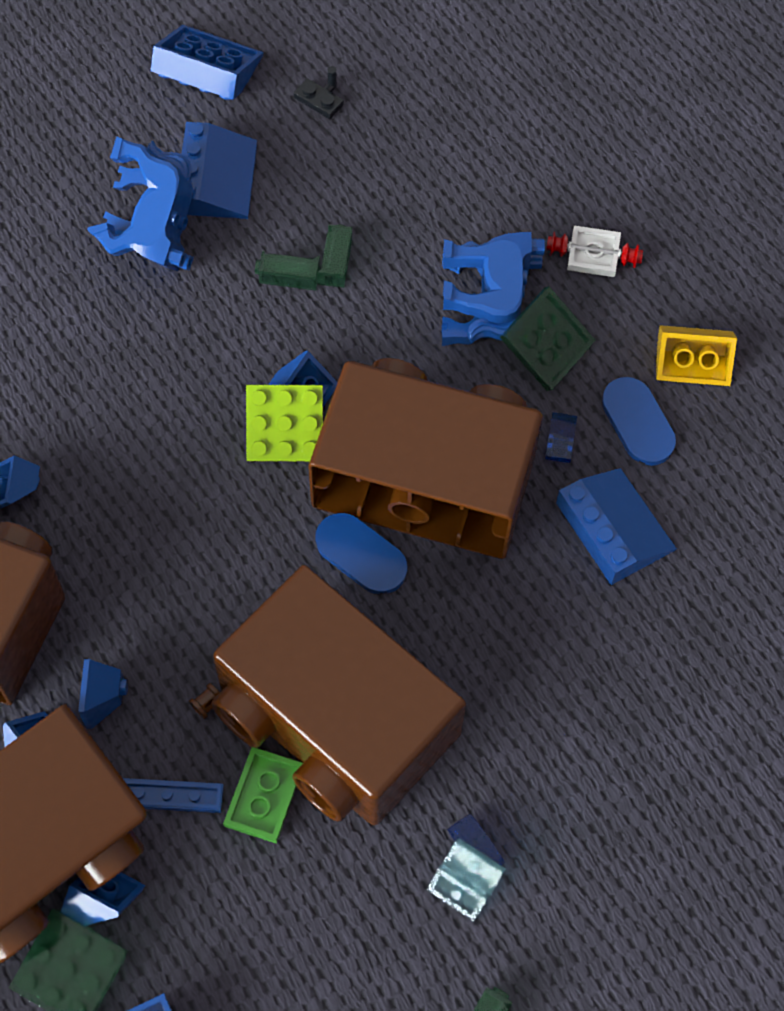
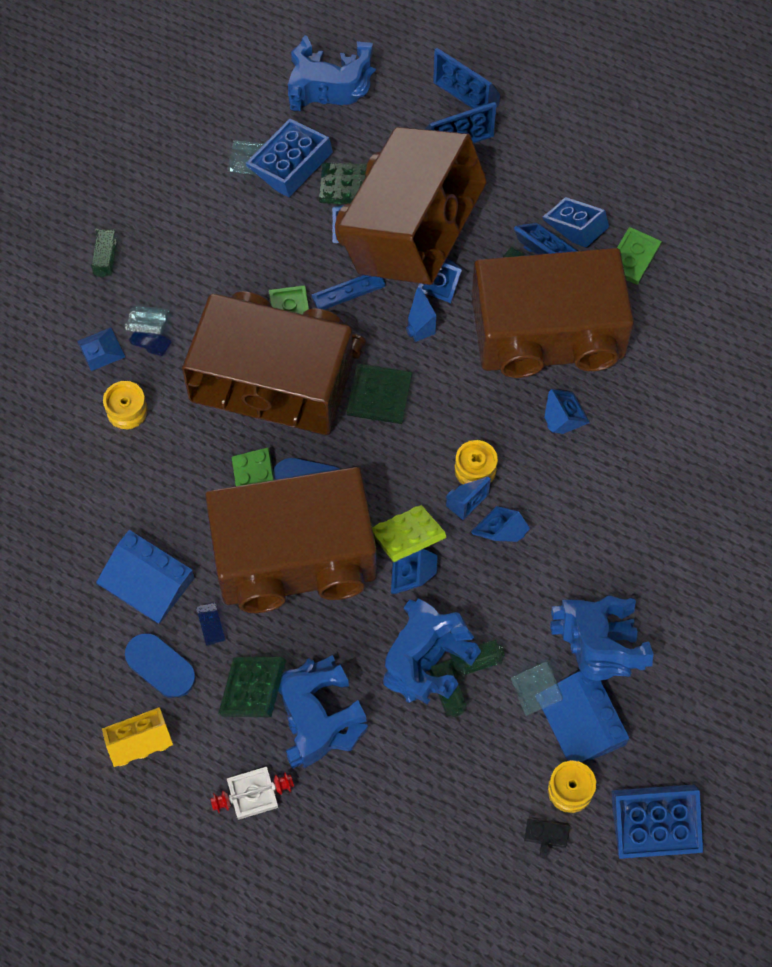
camera: 155 degrees right, 0 degrees up
none -> blue slope [77,328,125,371]
none -> yellow wheel [103,381,148,429]
none -> bright green plate [232,448,275,486]
none -> clear green plate [347,364,412,424]
none -> blue piece [383,598,481,704]
none -> blue slope [446,477,491,520]
none -> yellow wheel [455,440,498,484]
none -> blue slope [471,506,530,542]
none -> clear light blue slope [511,661,563,716]
none -> yellow wheel [548,761,596,813]

